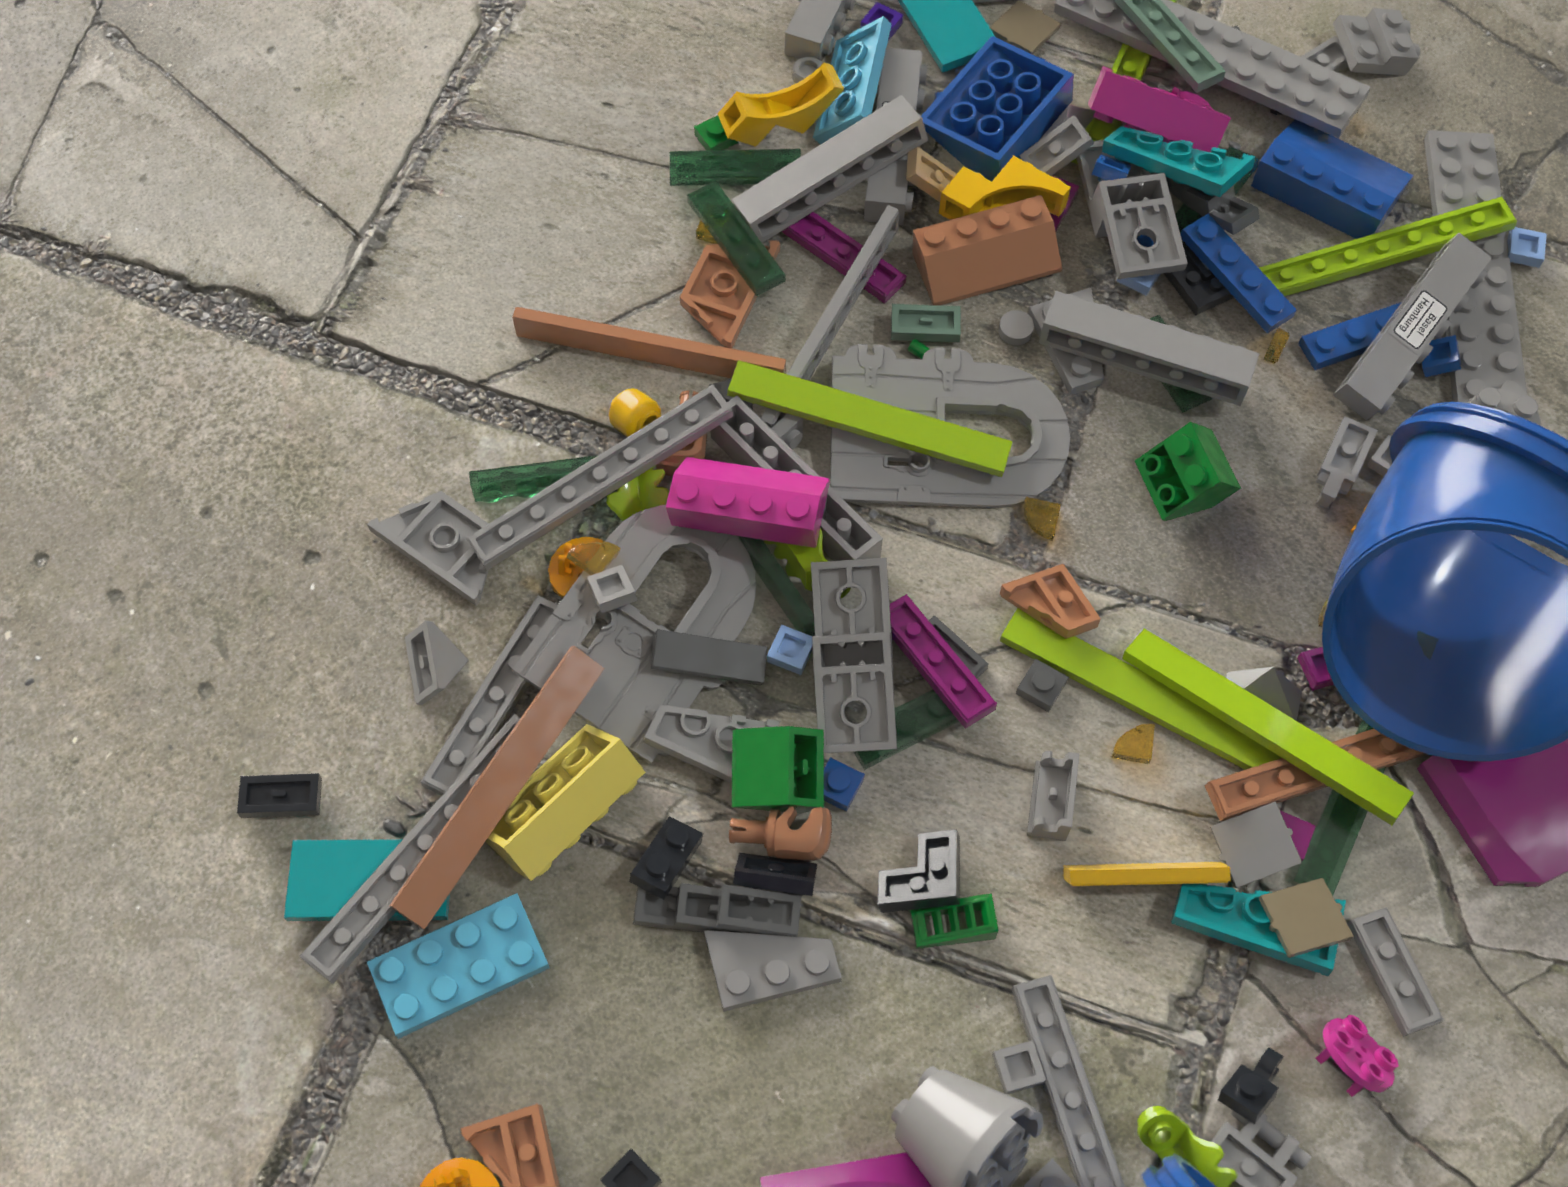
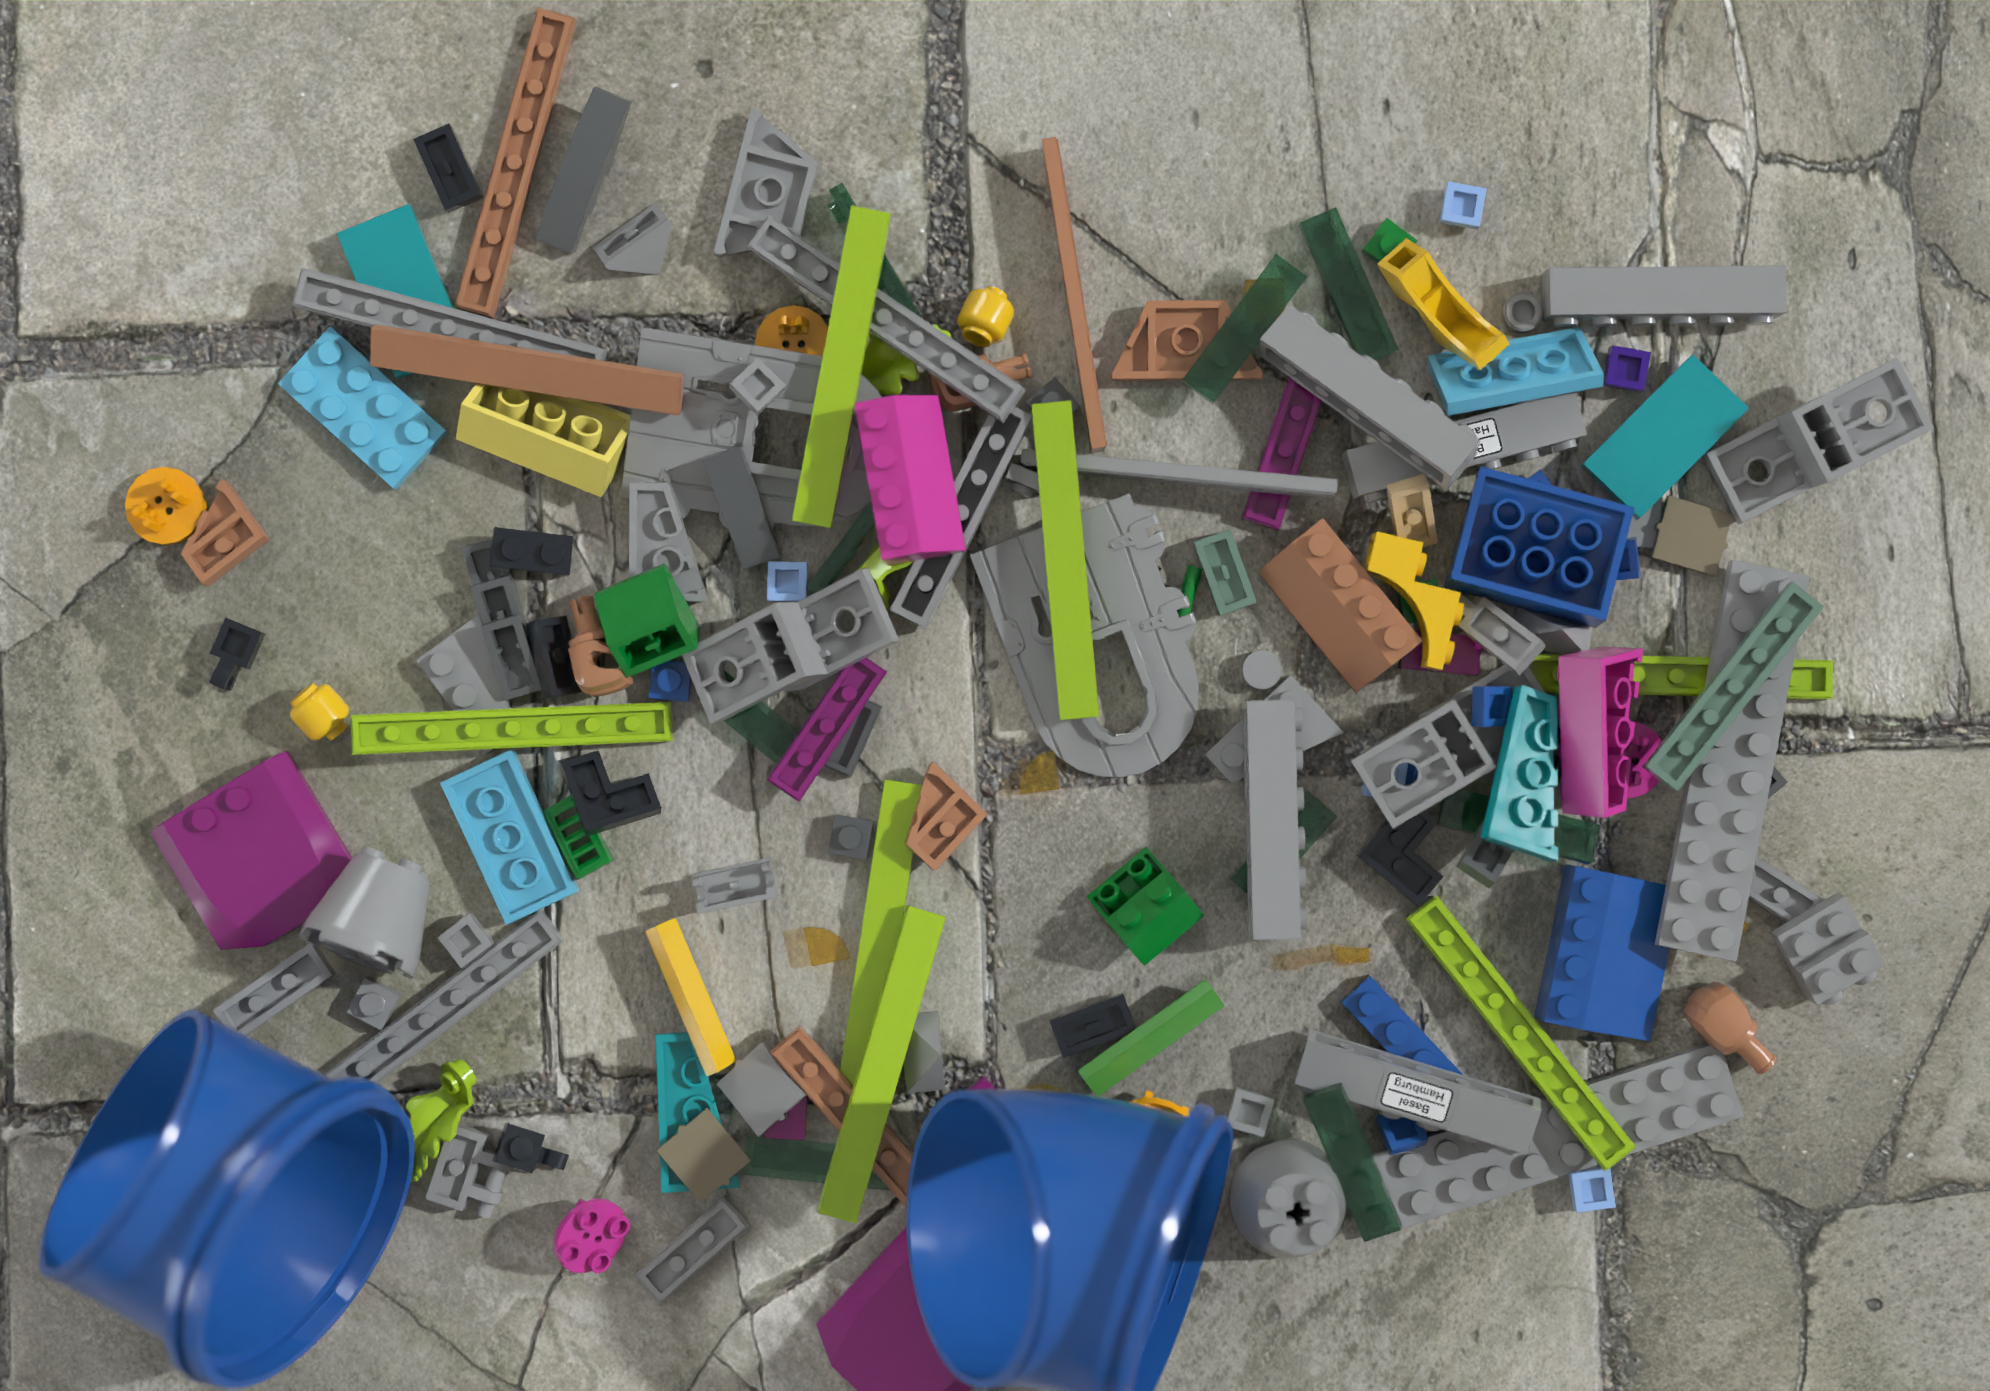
camera: 70 degrees right, 25 degrees up
light grey tile [421,595,558,796] -> none
clear yellow tile [567,541,621,575] -> none
blue plate [1180,213,1297,334] -> none
light grey hinge [1316,416,1378,509] -> none
none -> yellow head [289,682,350,741]
none -> lime tile [351,702,673,755]
none -> medium azure plate [440,749,580,925]
none -> nougat tile [454,7,577,319]
none -> dark grey slope [535,87,632,254]
none -> lime tile [792,205,892,528]
none -> black plate [1049,993,1136,1058]
none -> bright green tile [1078,980,1225,1097]
none -> clear green plate [1303,1083,1402,1242]
none -> light blue plate [1439,181,1487,230]
none -> nougat piece [1683,981,1777,1075]

